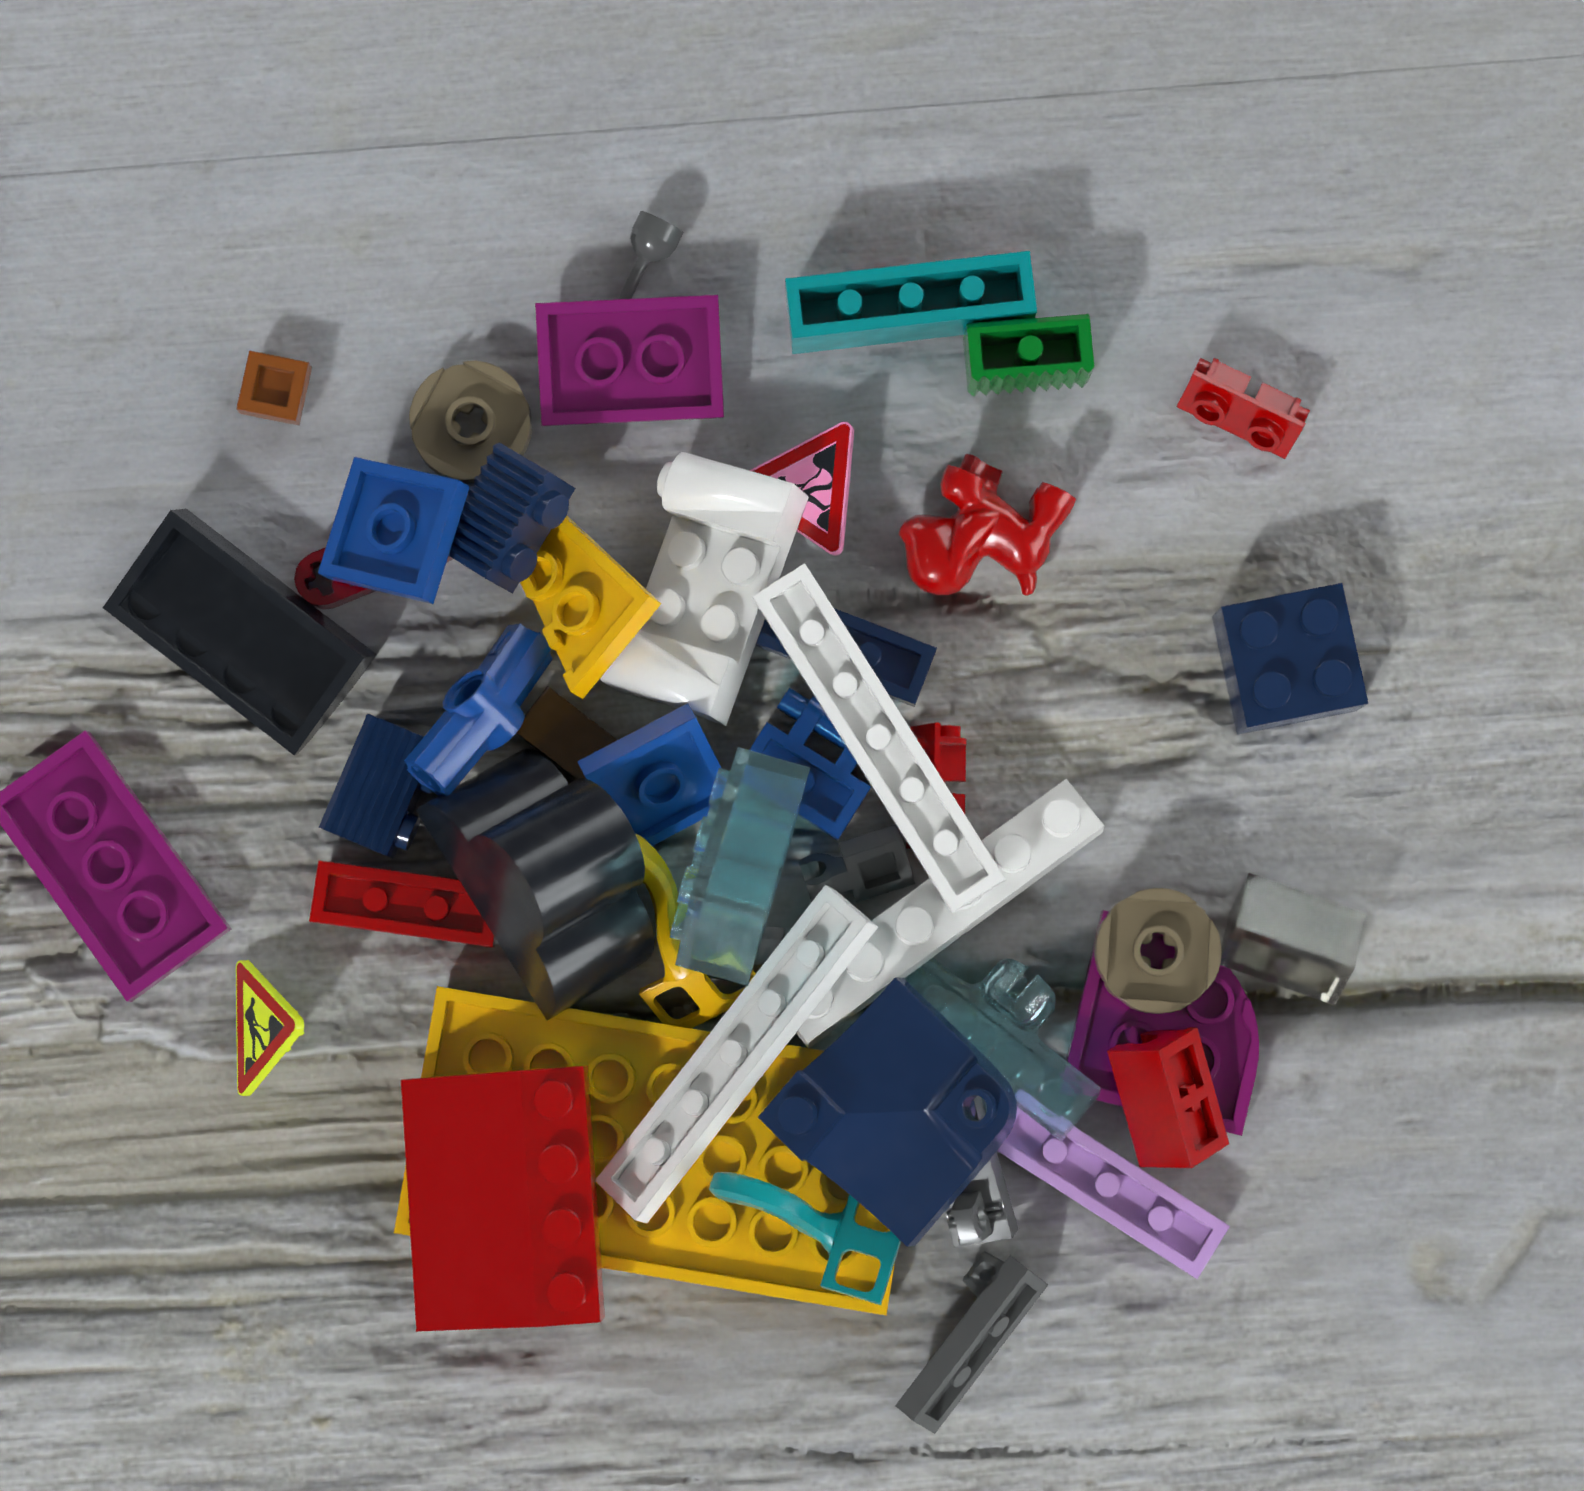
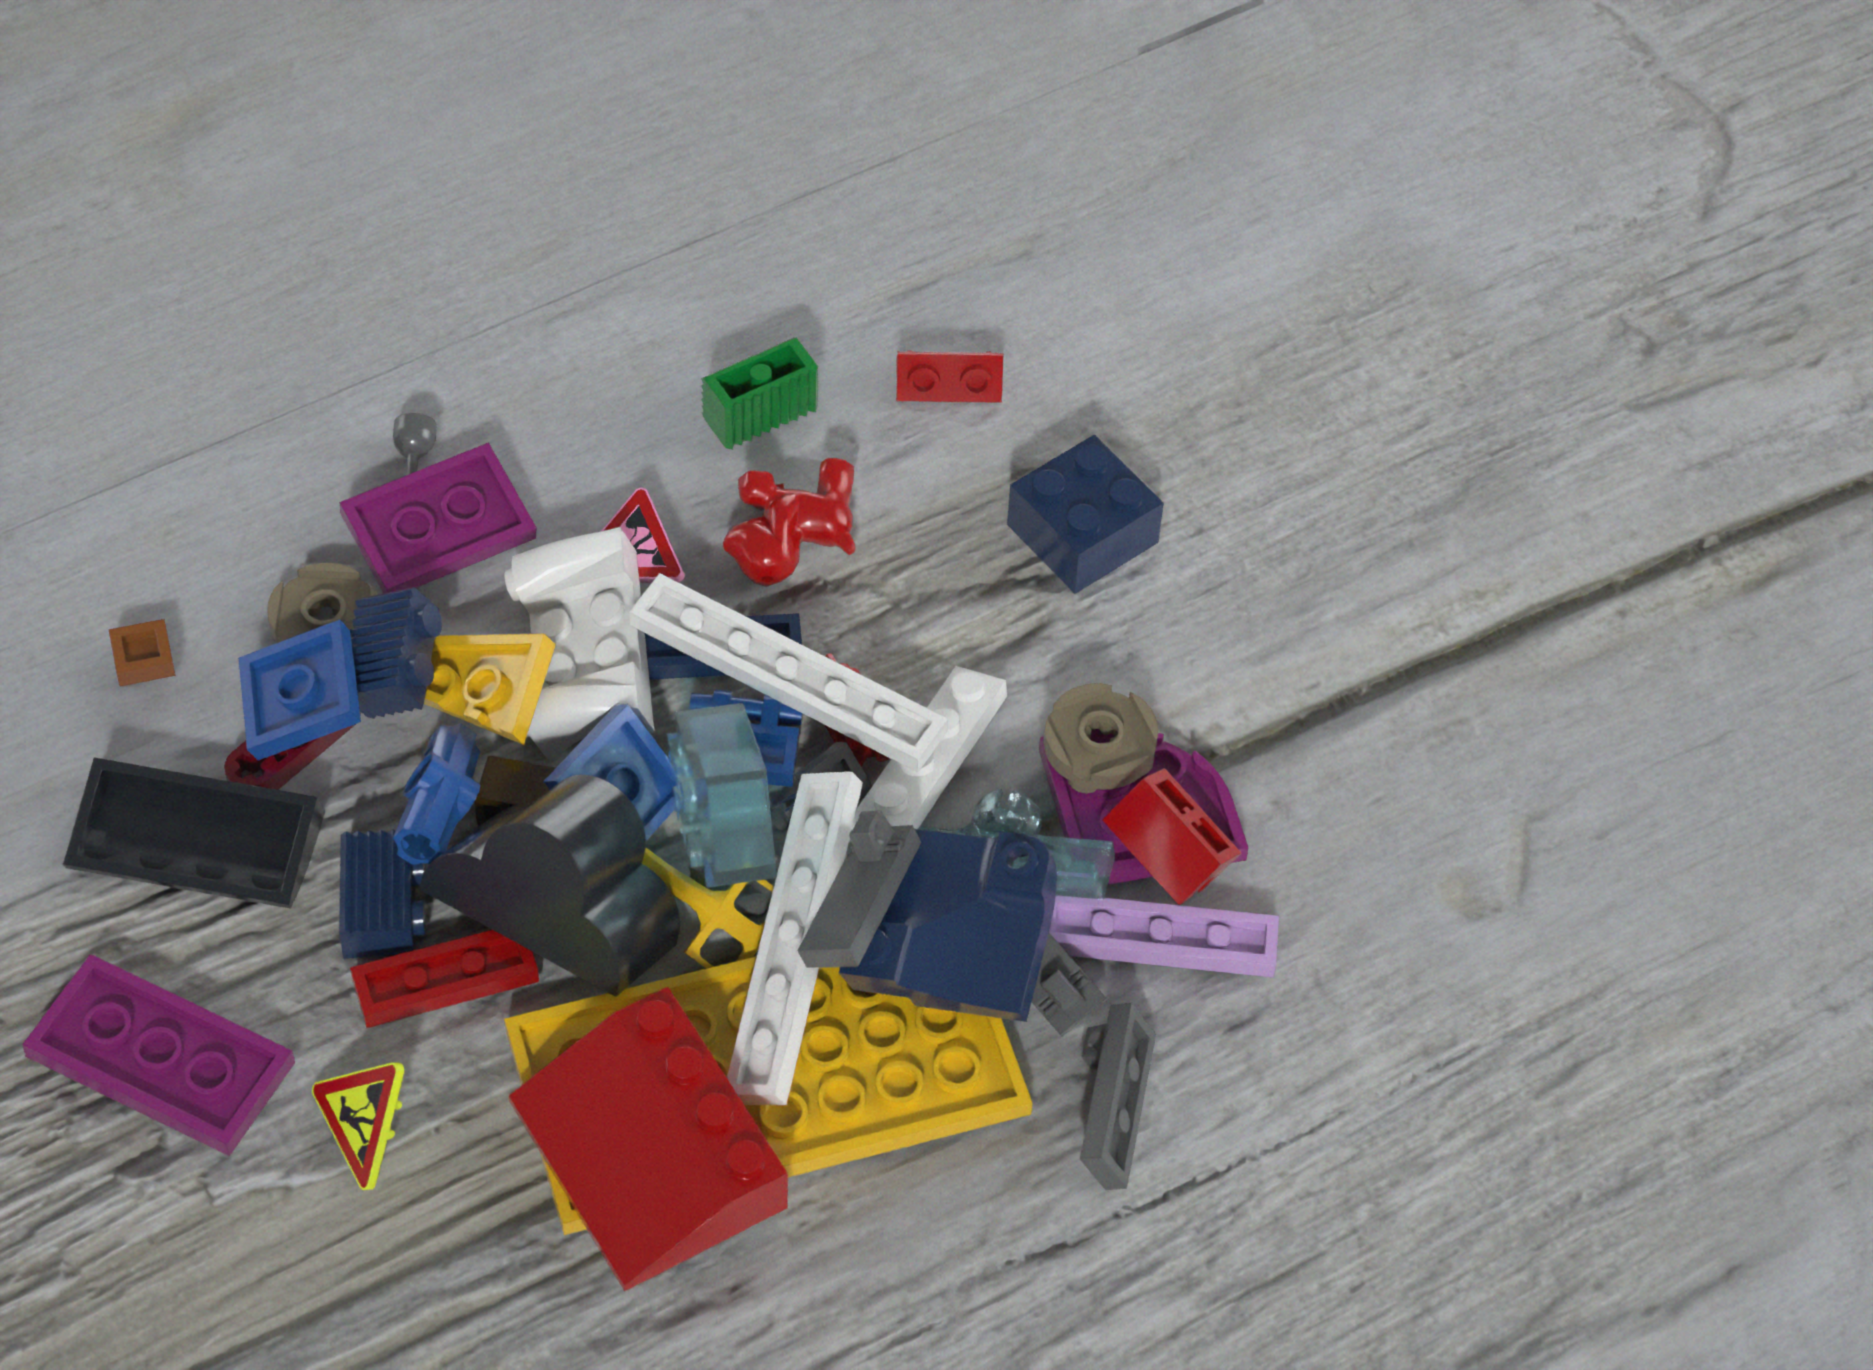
camera: 30 degrees left, 30 degrees down
teal piece [709,1172,901,1305] -> none
teal brick [785,251,1037,354] -> none
clear smoke brick [1220,873,1366,1005] -> none
none -> dark grey hinge [797,811,921,968]

